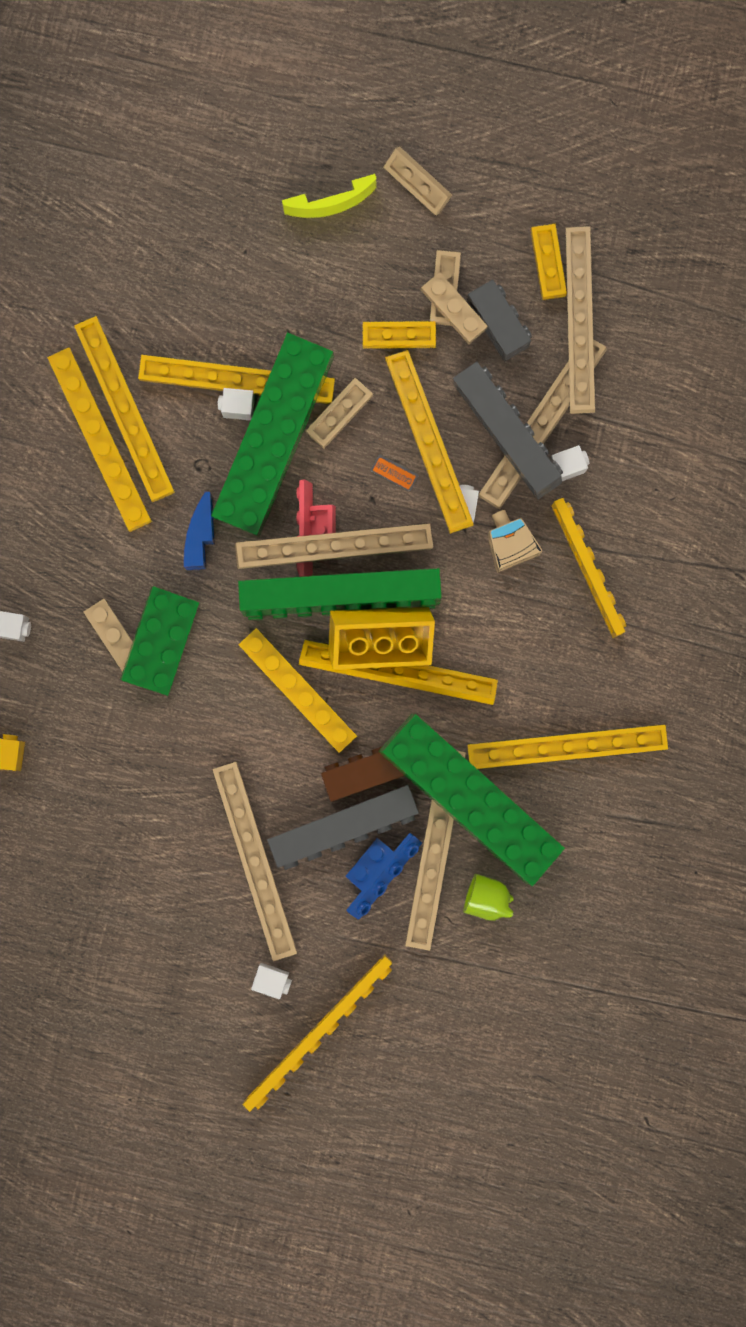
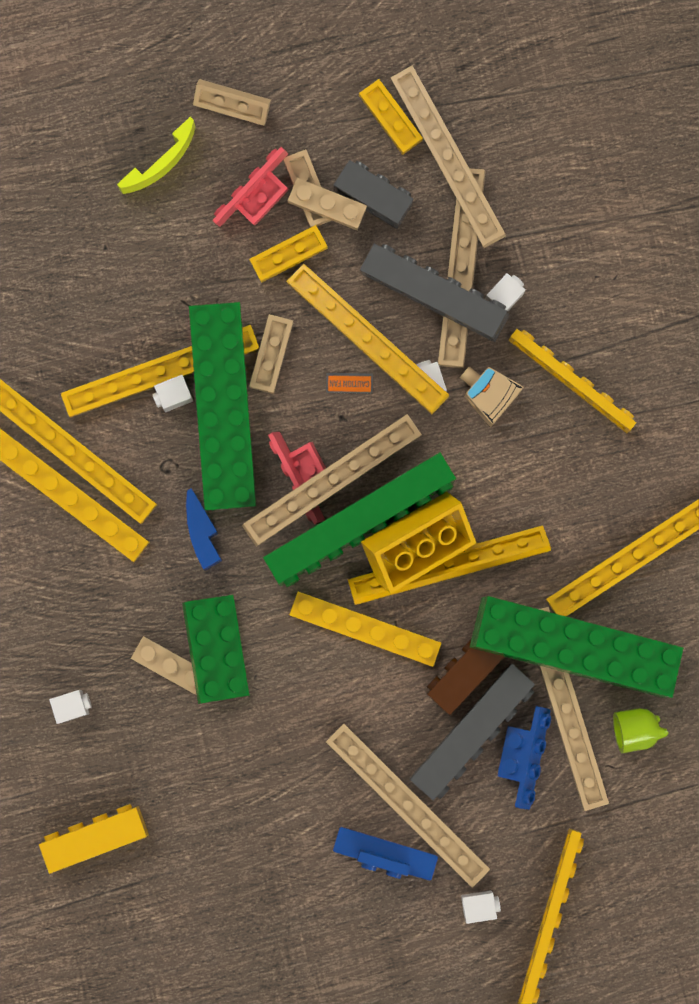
camera: 30 degrees left, 0 degrees up
none -> coral bracket [212,147,289,227]
none -> blue bracket [333,827,438,881]

